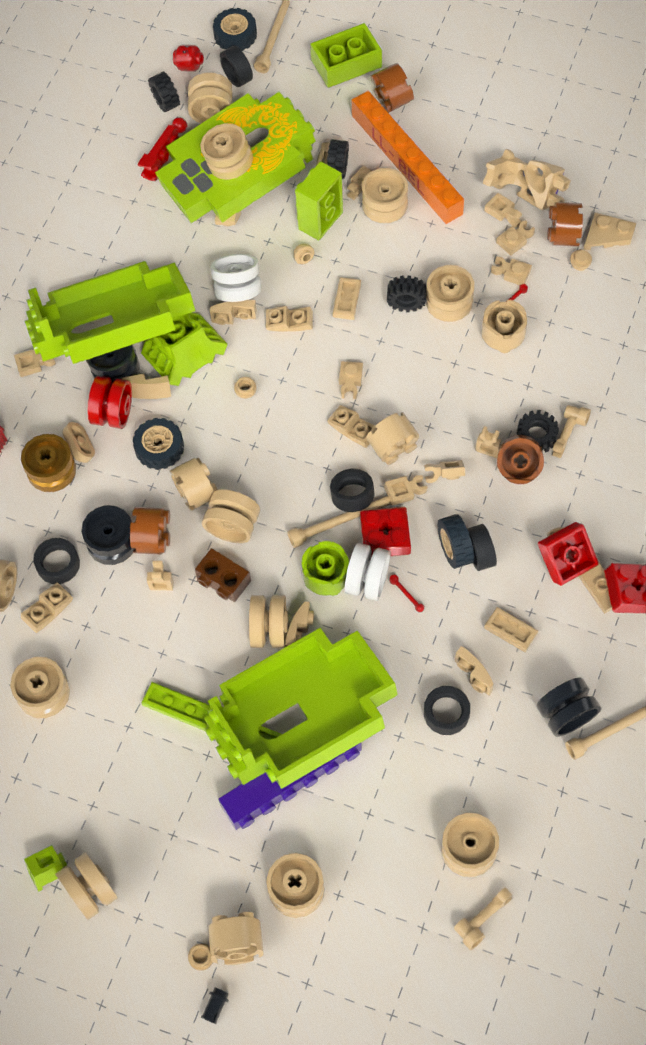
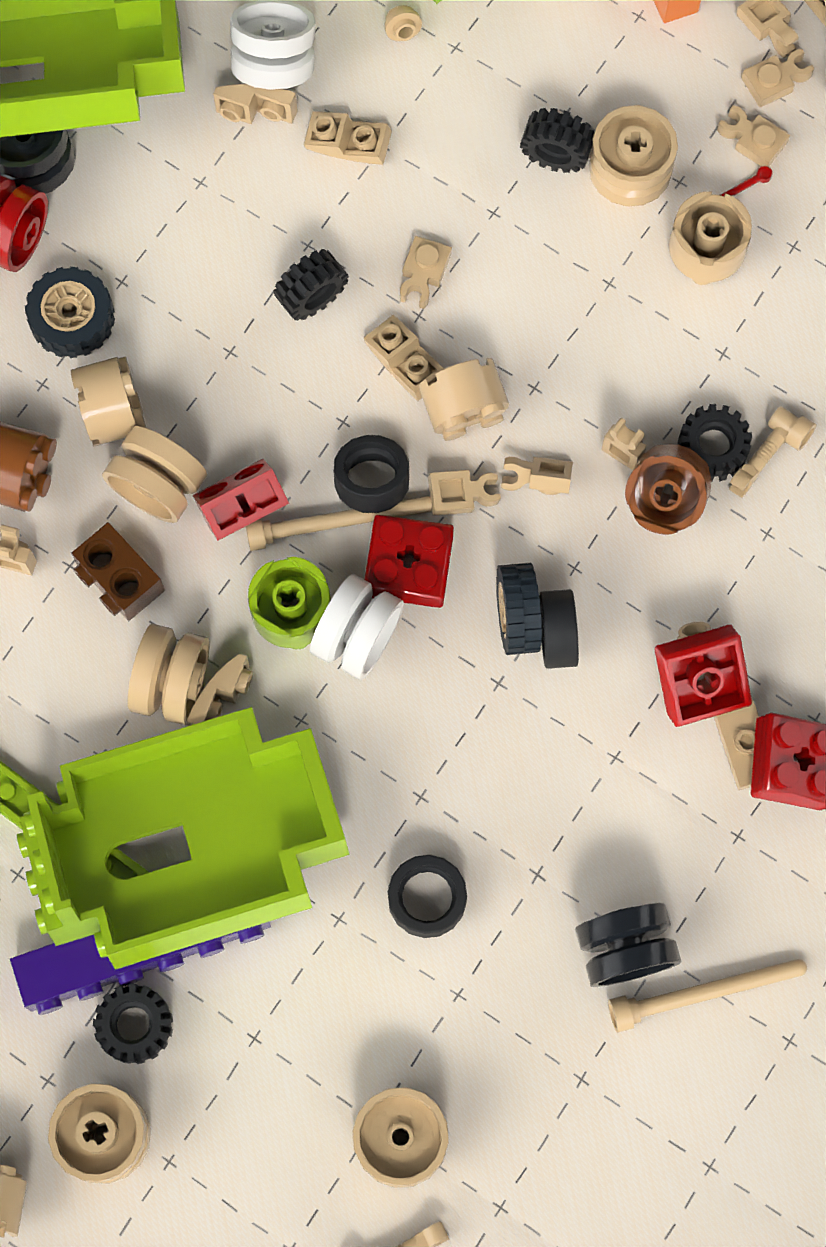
camera: 10 degrees right, 10 degrees up
tan slope [122,374,171,399] -> none
lime slope [141,312,228,386] -> none
tan plate [234,377,257,399] -> none
tan plate [333,277,361,320] -> none
red hinge [389,574,424,613] -> none
tan slope [455,646,494,696] -> none
tan plate [484,607,538,653] -> none
none -> black tyre [93,984,173,1064]
none -> brick [192,459,289,541]
none -> black tyre [273,249,349,321]

